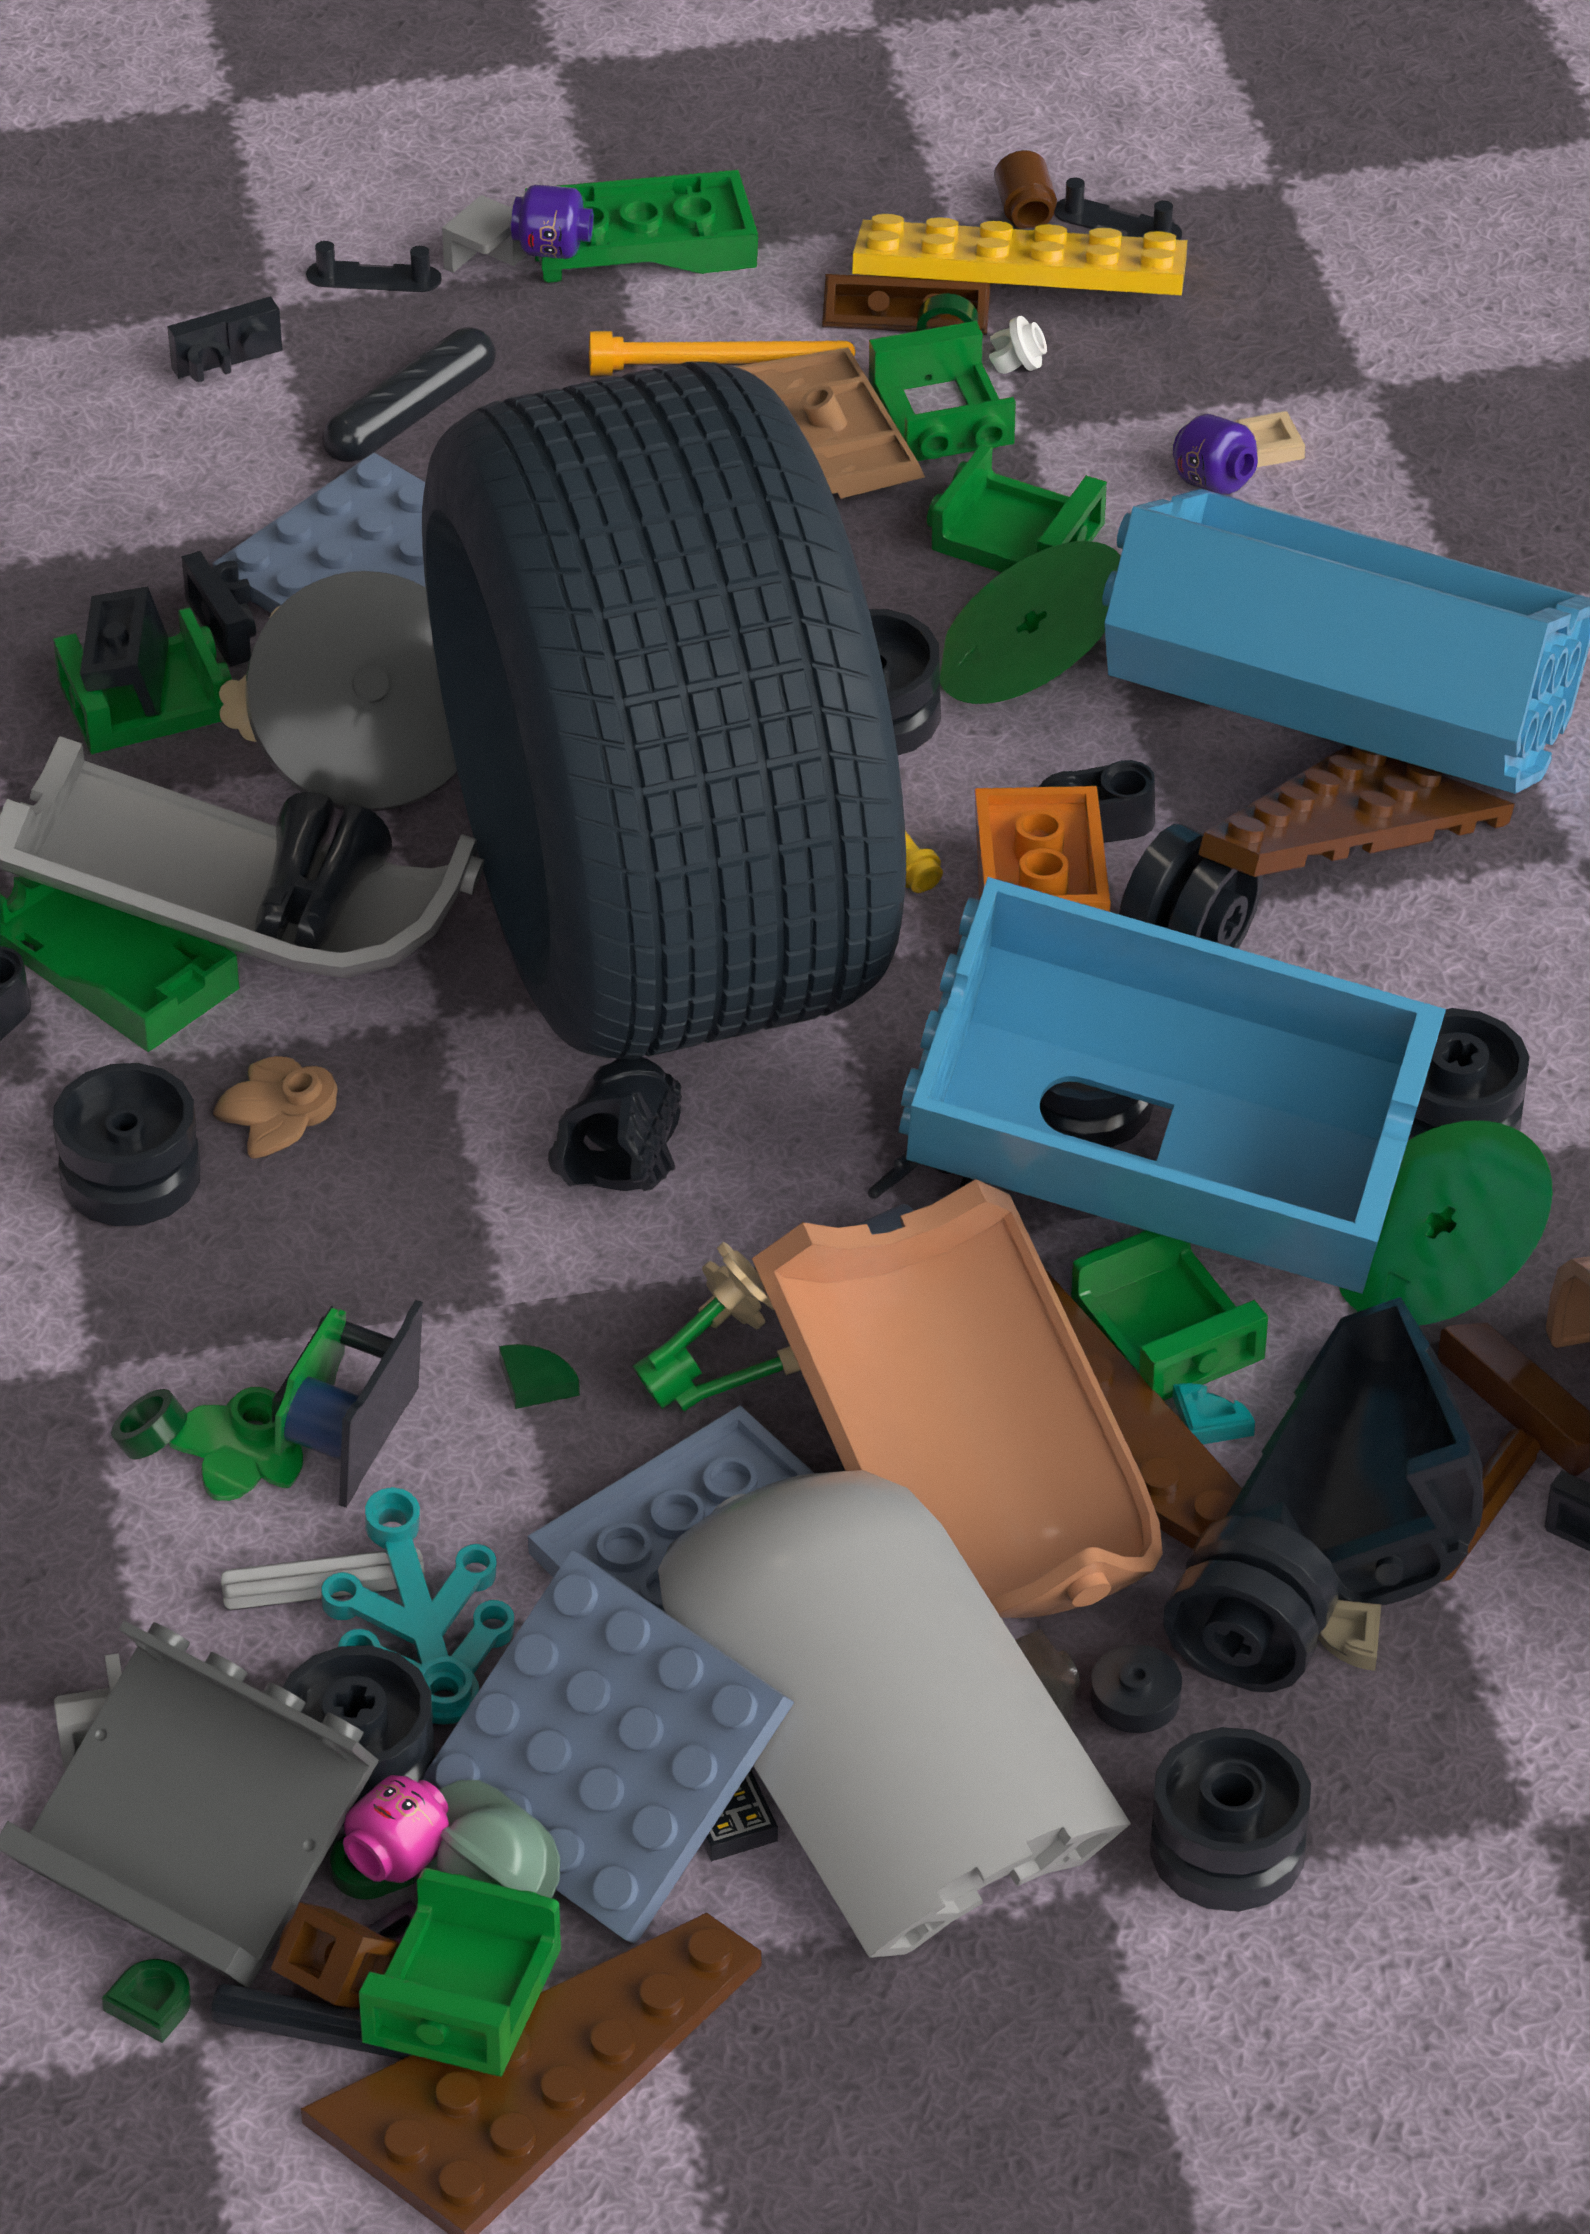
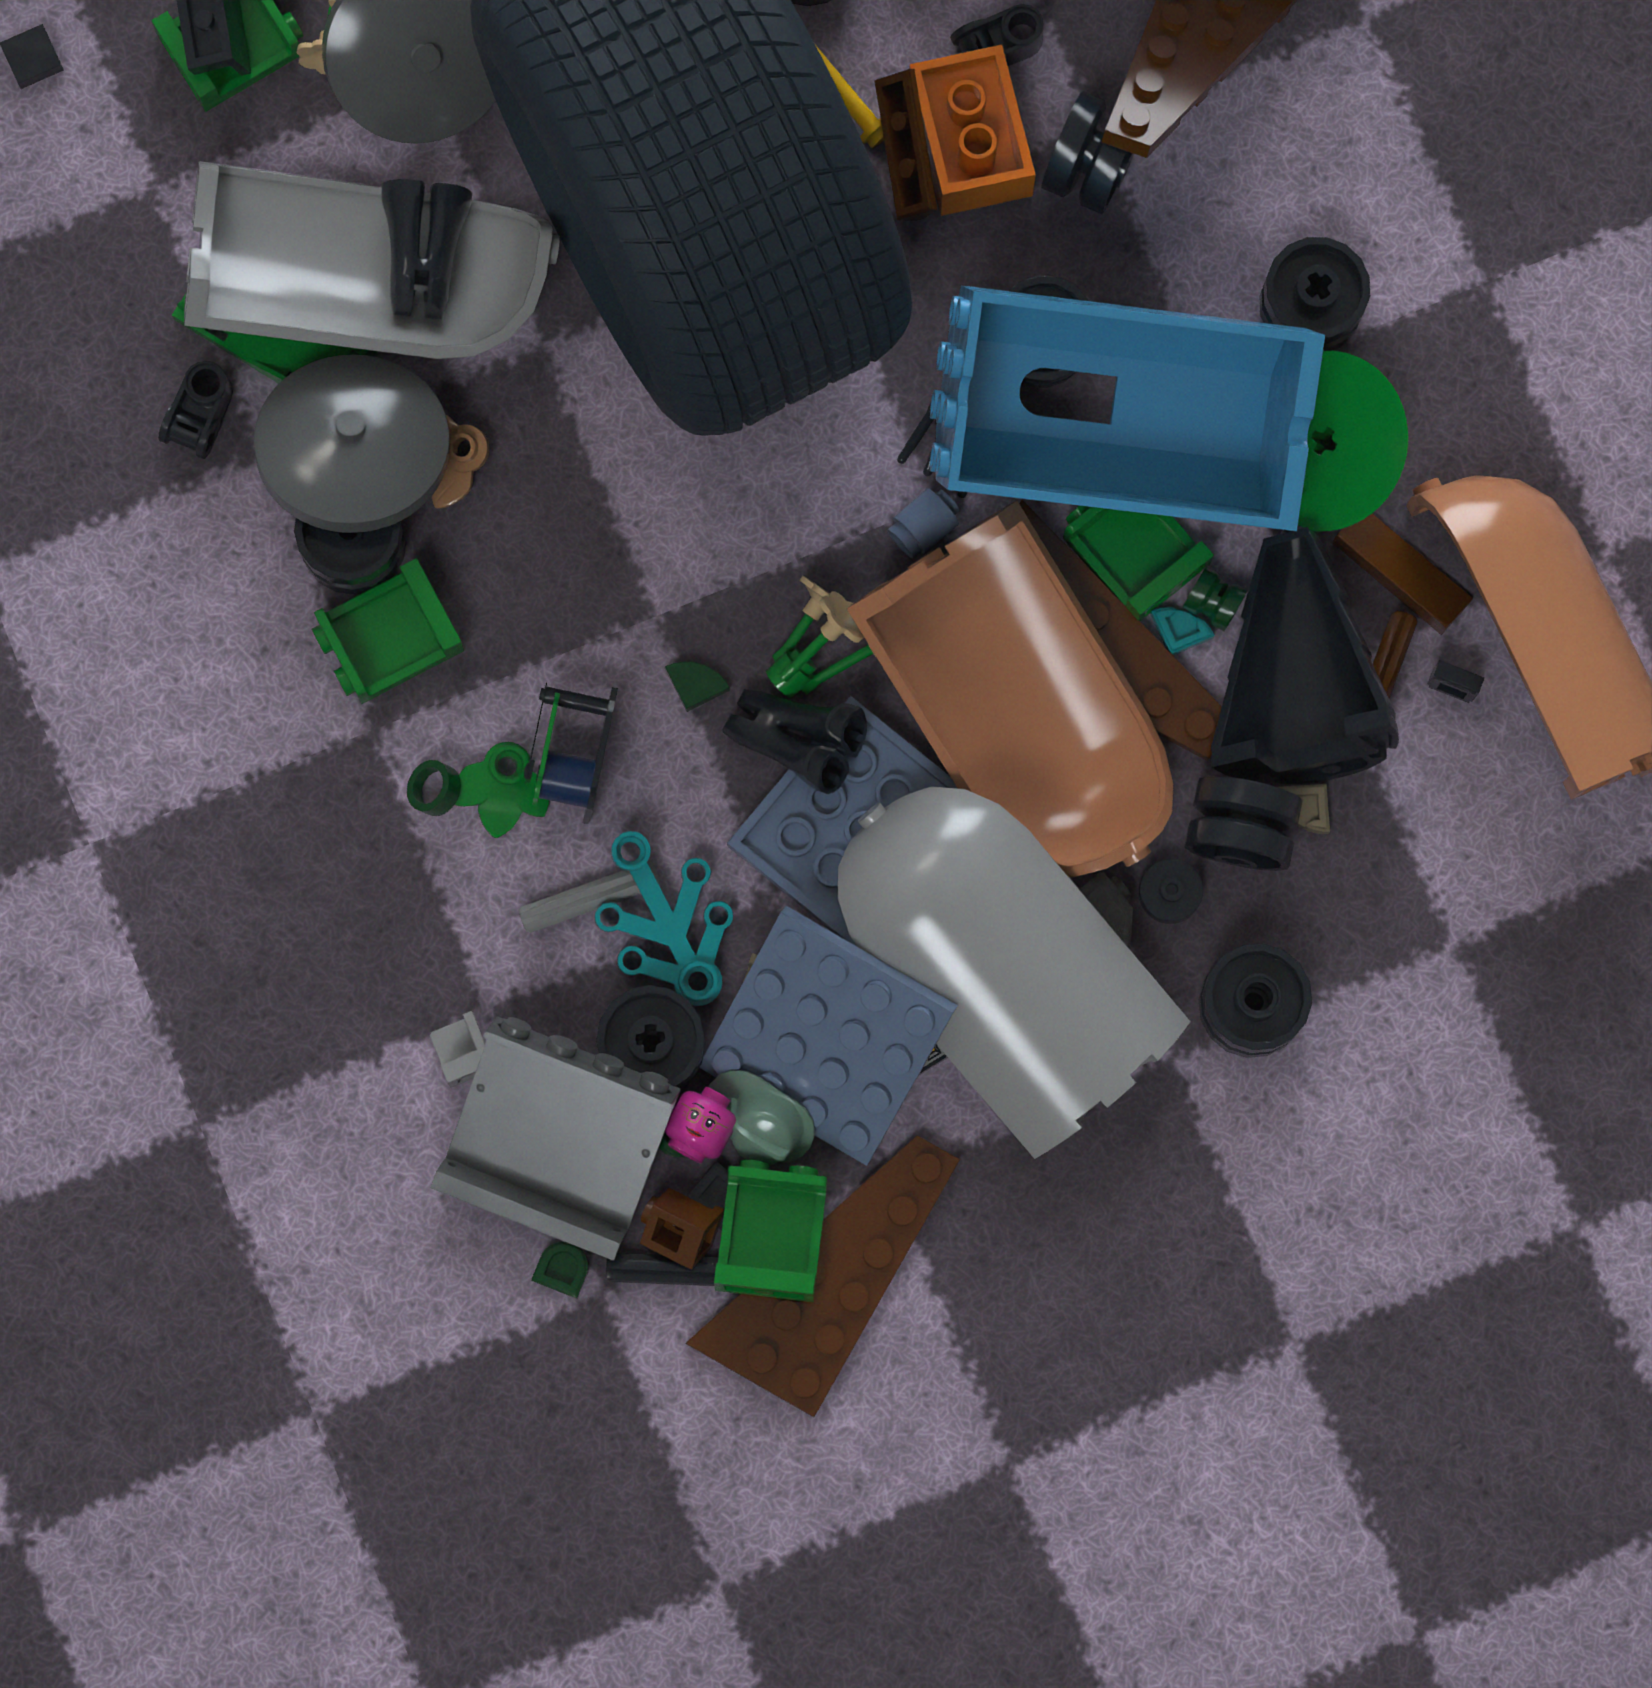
camera: 15 degrees left, 35 degrees up
black helmet [548,1057,682,1191] -> none
none -> dark grey dish [254,355,450,533]
none -> green panel [311,558,464,704]
none -> black piece [722,689,867,794]
none -> reddish brown slope [874,69,937,221]
none -> dark green wheel [1183,566,1248,632]

